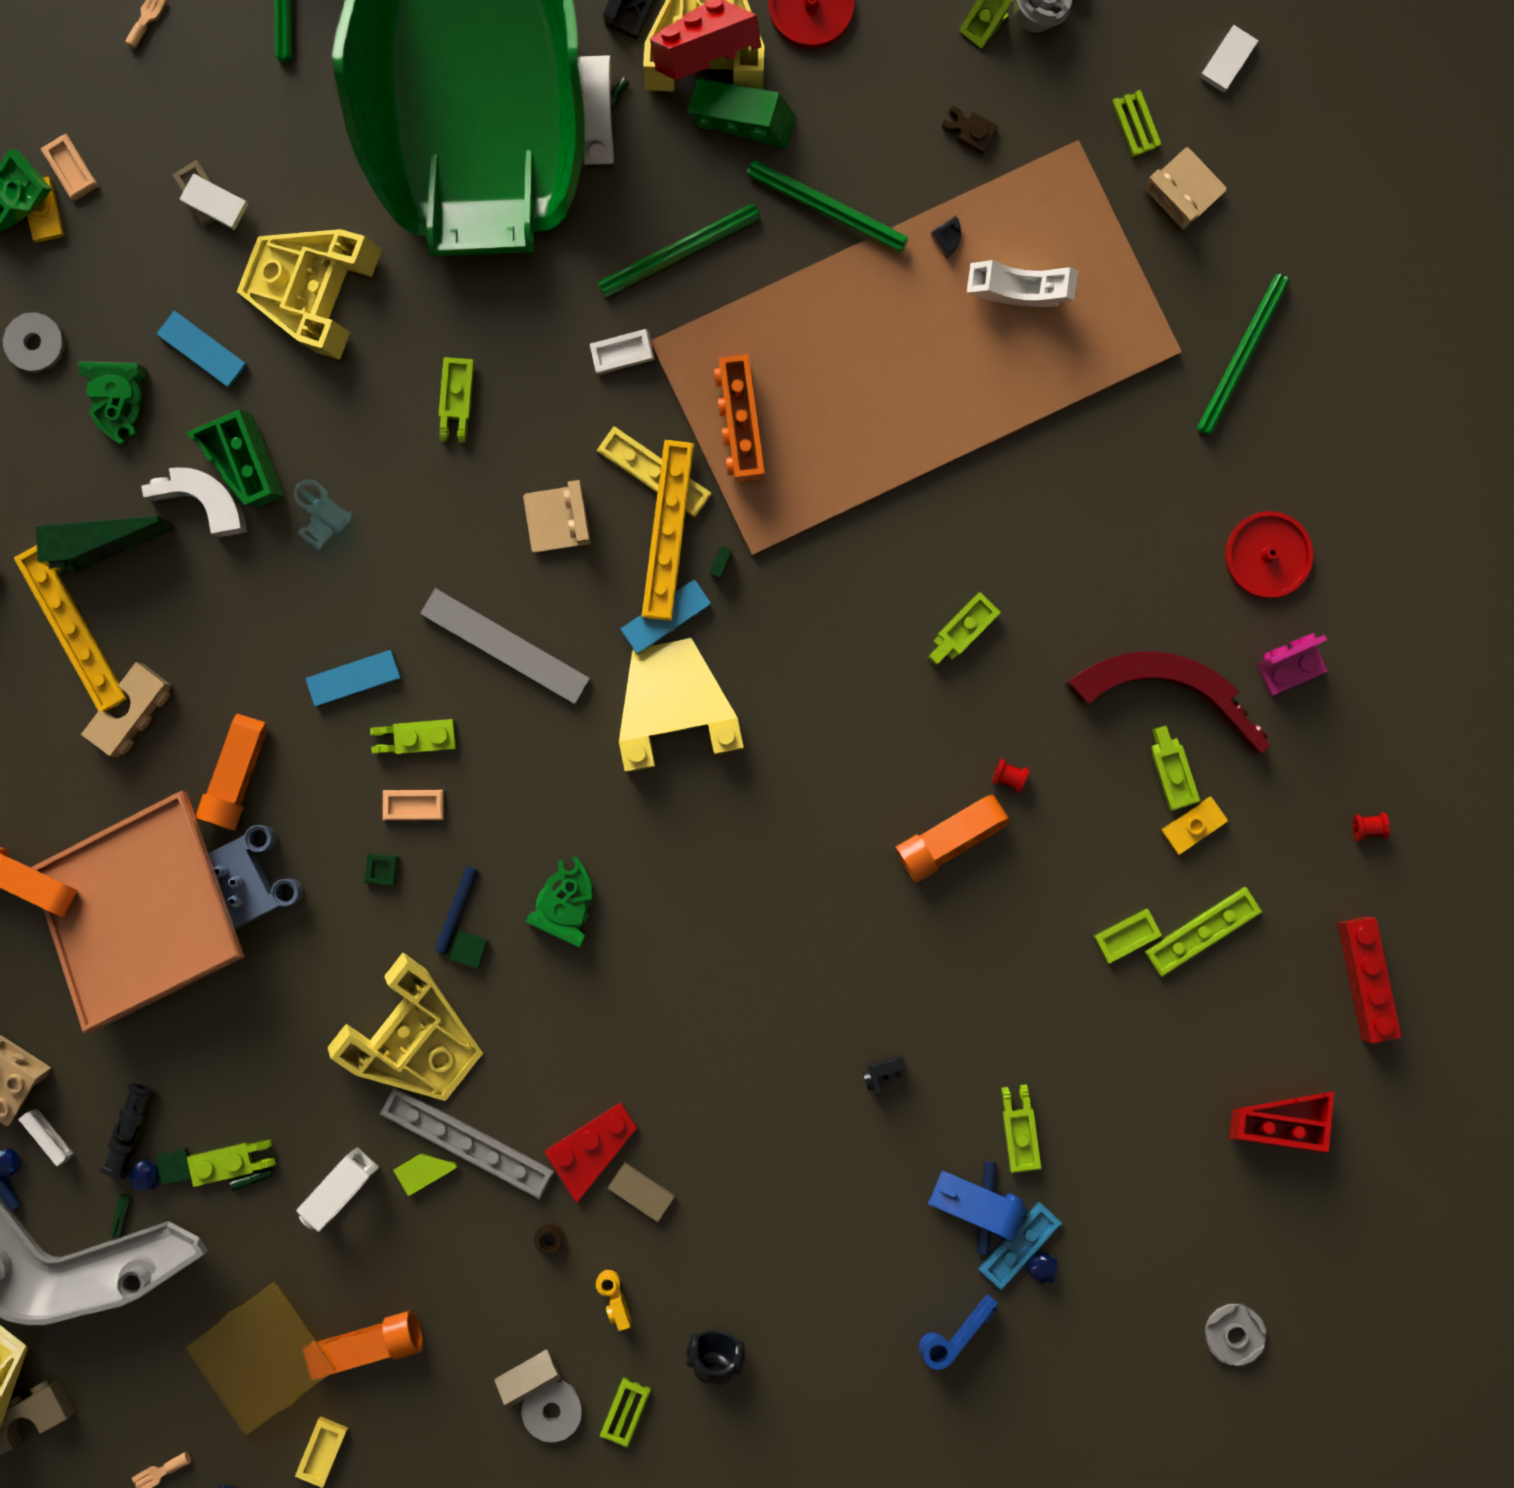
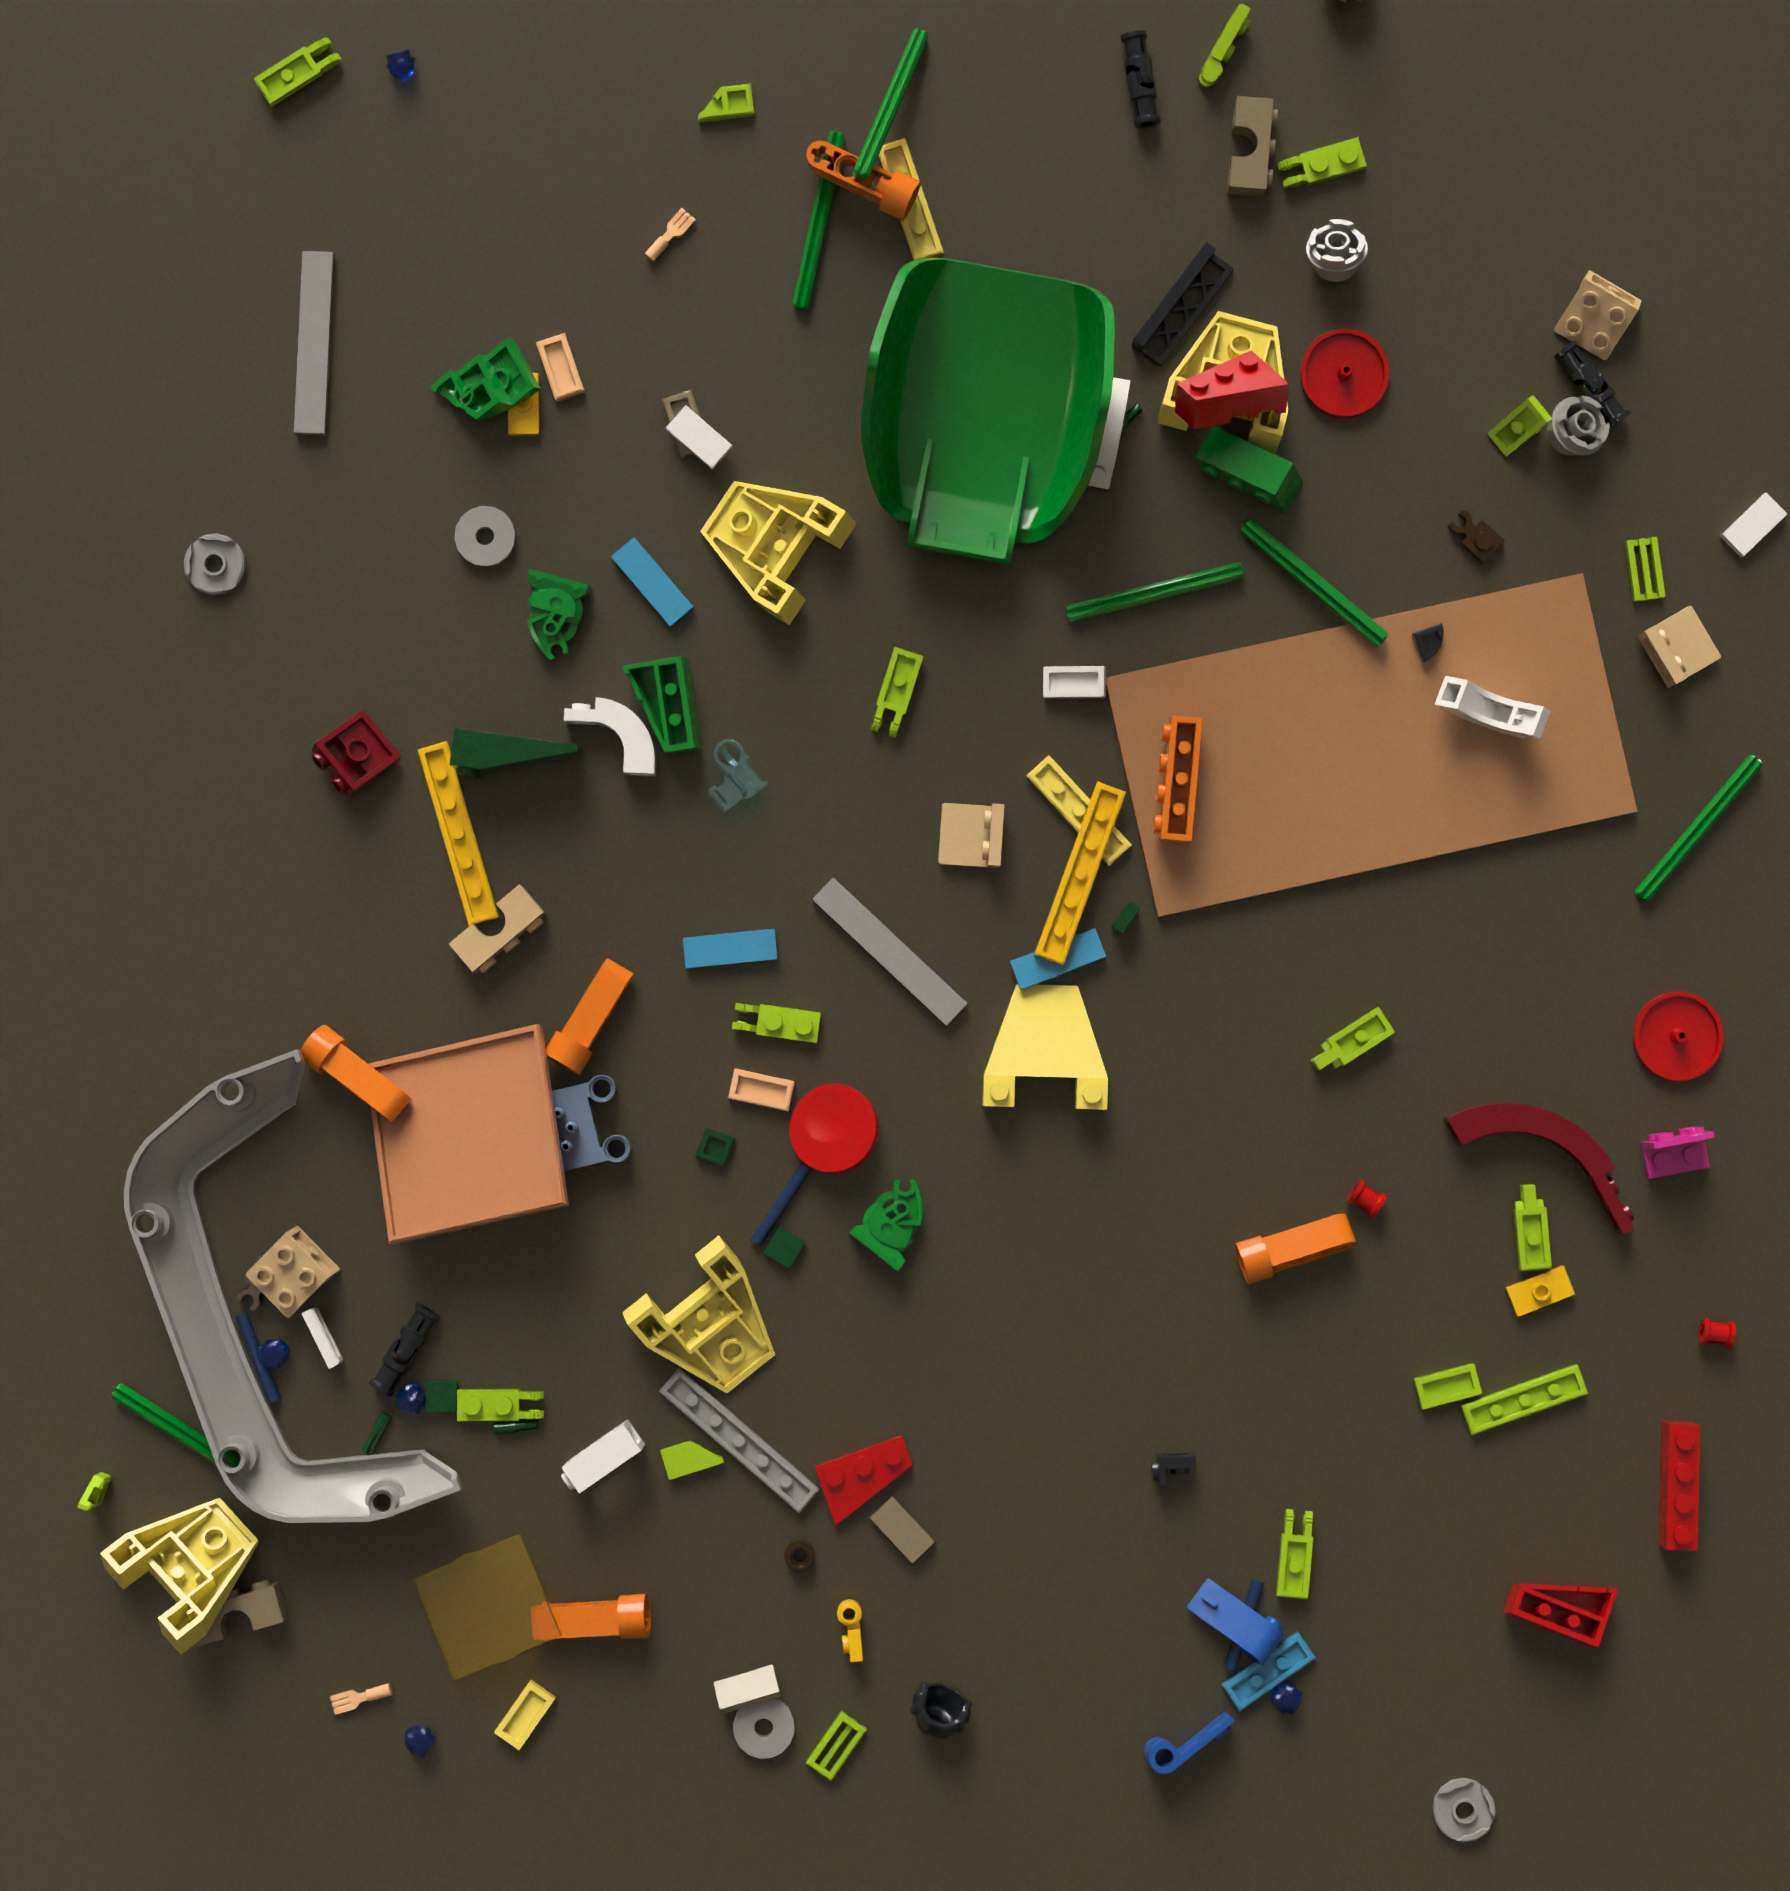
camera: 10 degrees right, 0 degrees up
none -> red piece [790,1084,879,1174]

